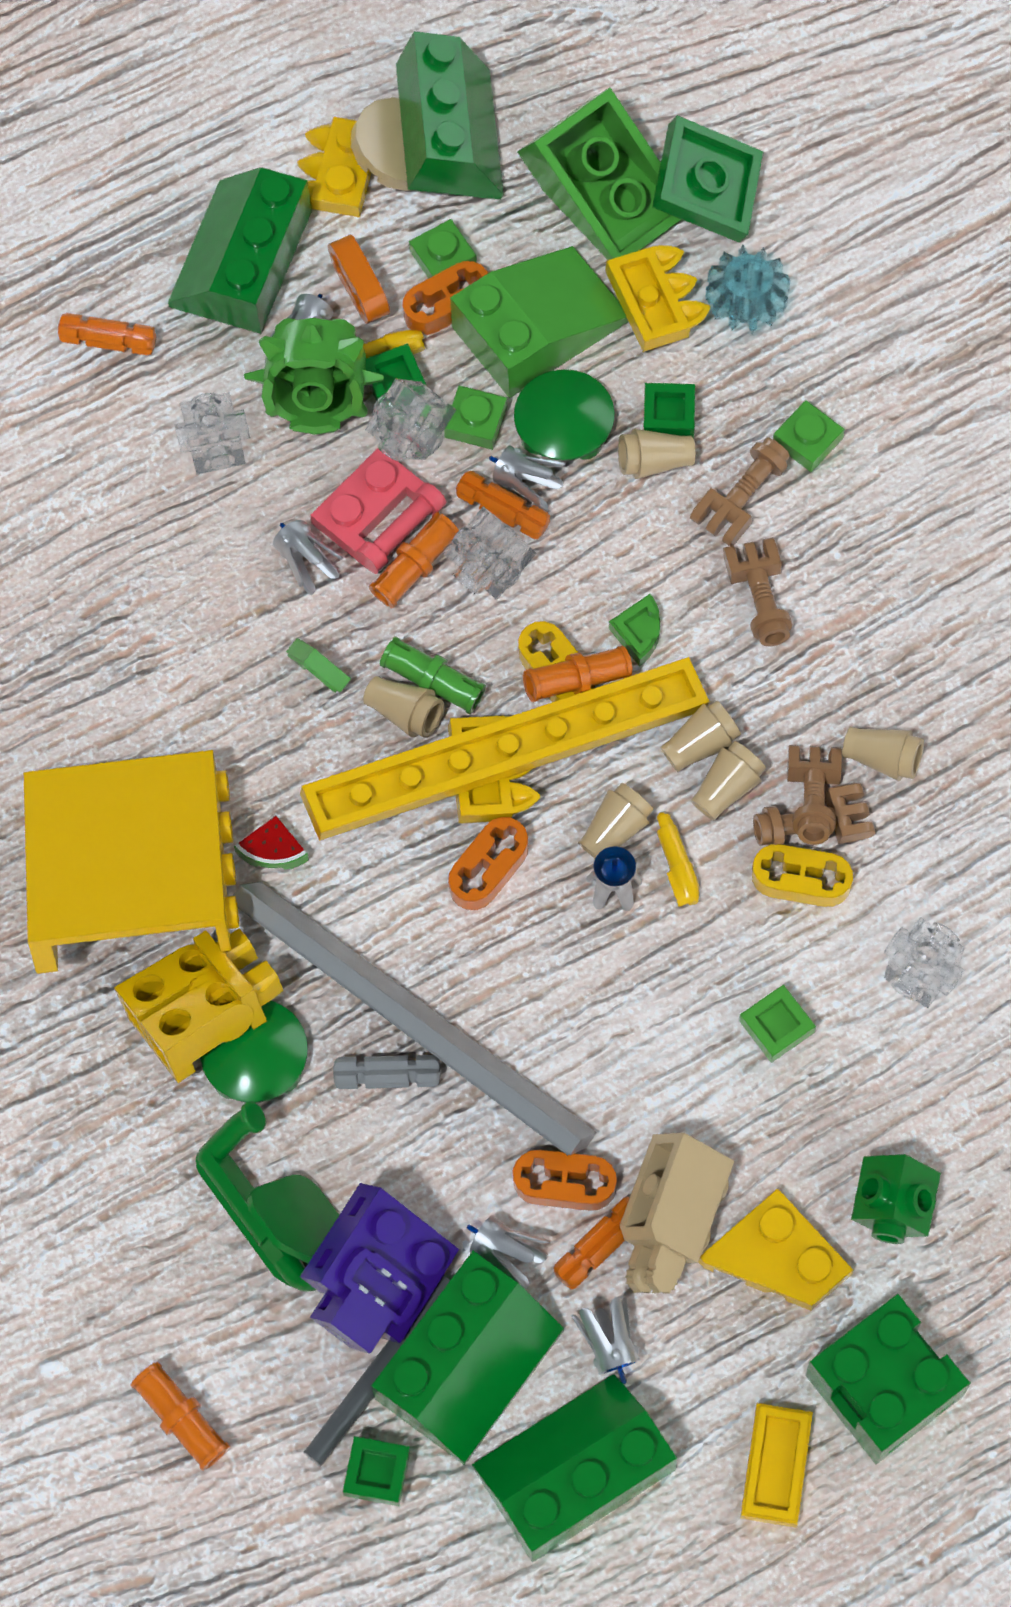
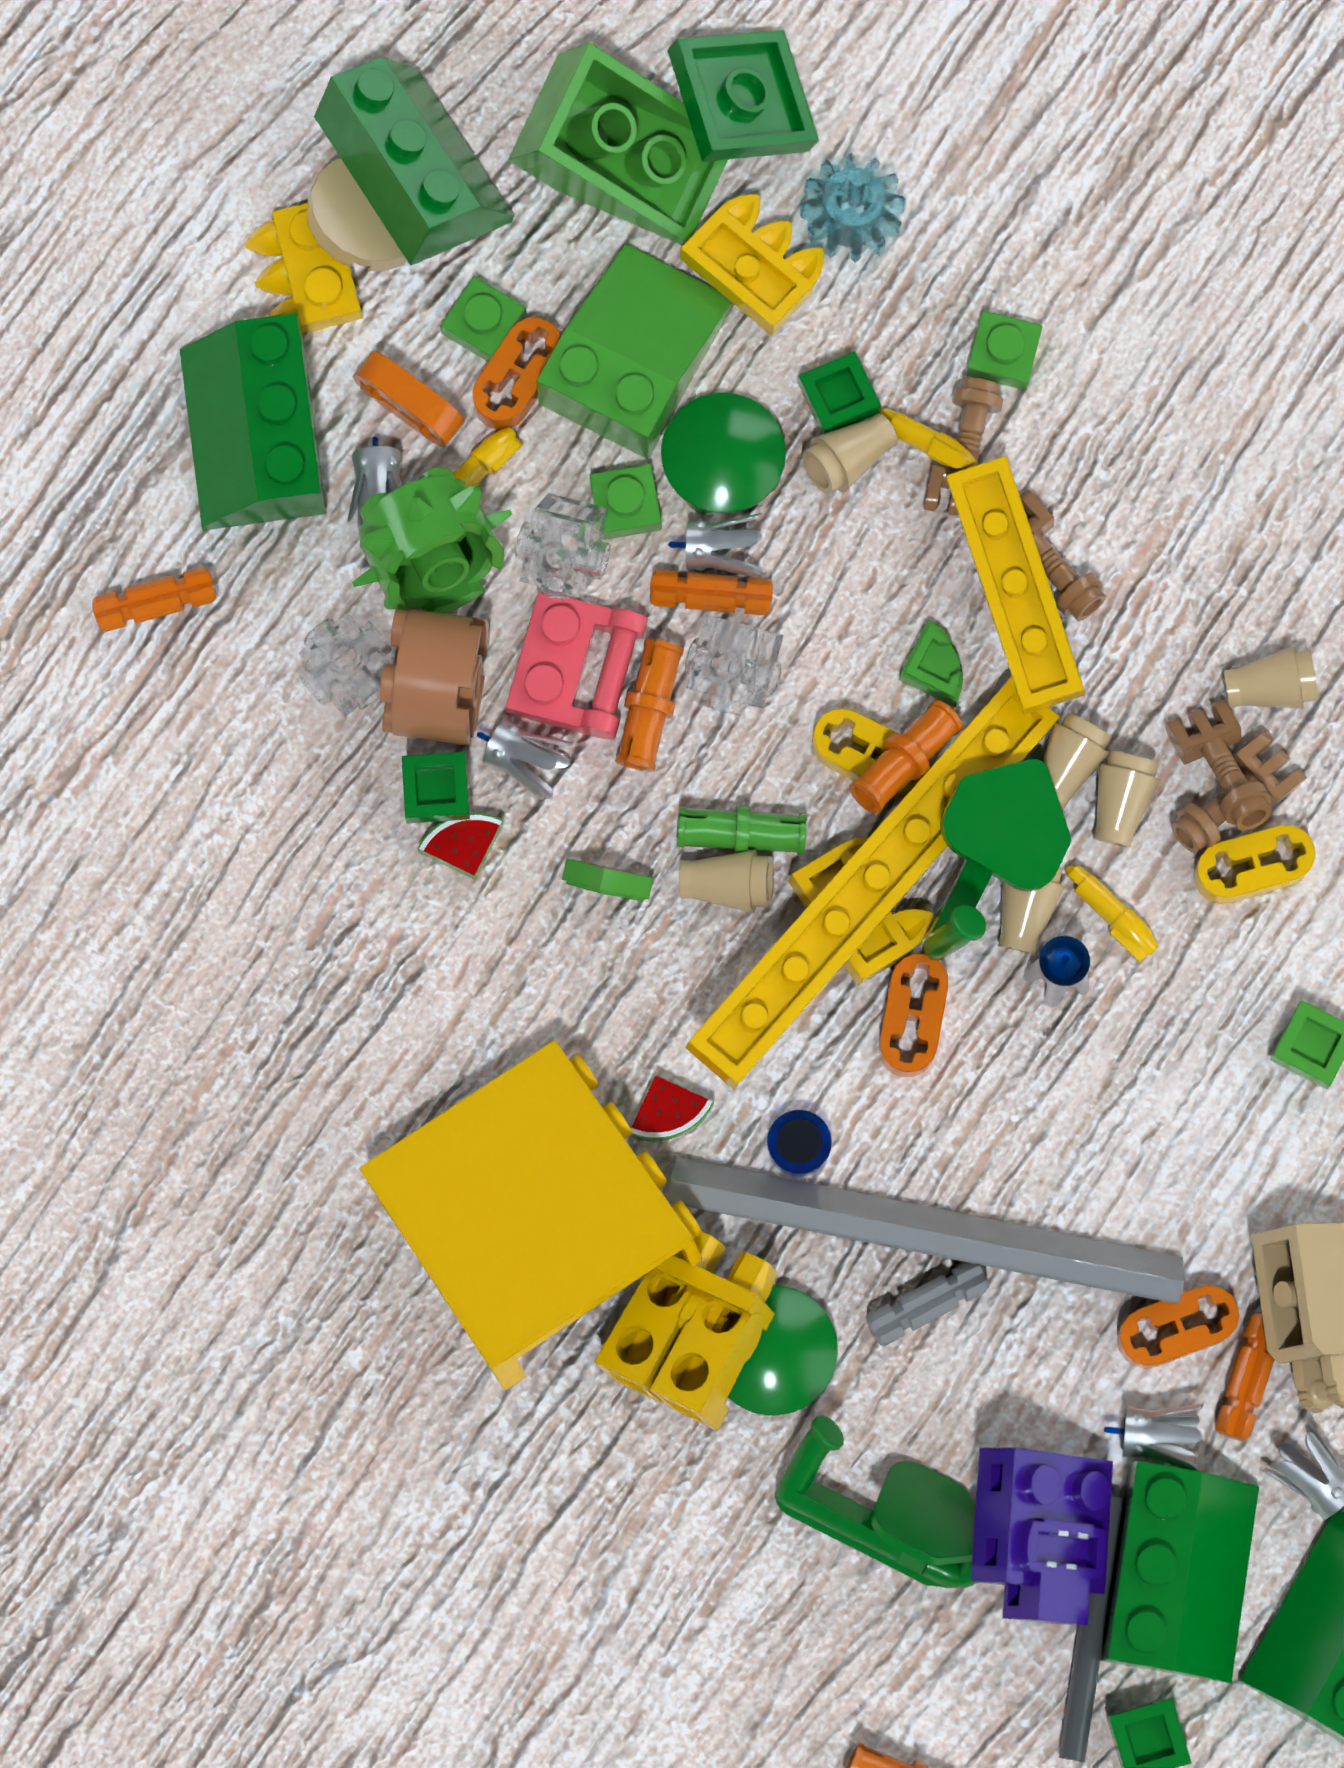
camera: 30 degrees left, 10 degrees up
green plate [365,343,427,411] -> none
none -> nougat brick [380,609,488,745]
none -> green tile [401,752,470,824]
none -> red tile [418,814,504,880]
none -> tile [767,1110,832,1177]
none -> yellow piece [880,408,977,470]
none -> green piece [923,759,1071,960]
none -> yellow plate [946,456,1085,715]

